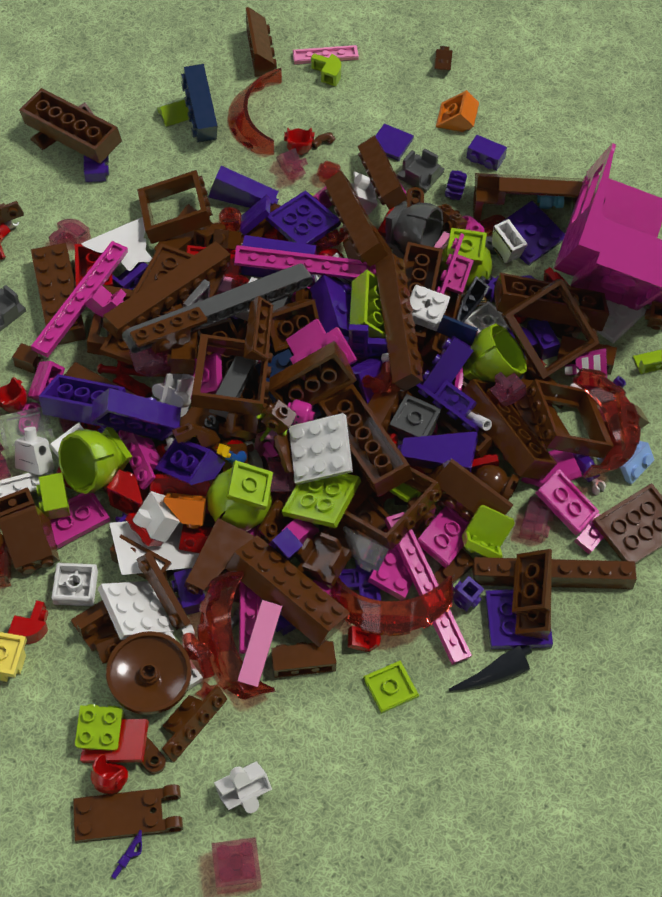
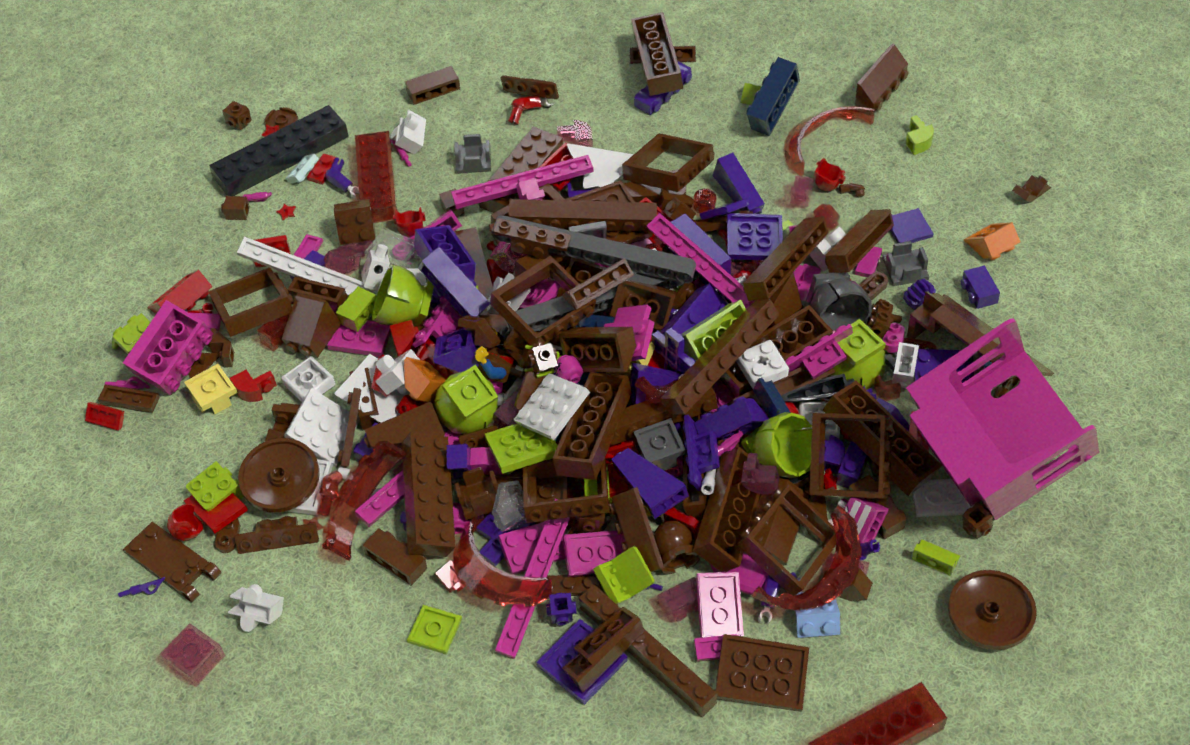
camera: 50 degrees right, 5 degrees down
bright pink tile [238,600,282,687] -> none
bright pink tile [292,45,359,64] -> none
black piece [448,646,532,692] -> none
none -> clear red panel [874,375,901,401]

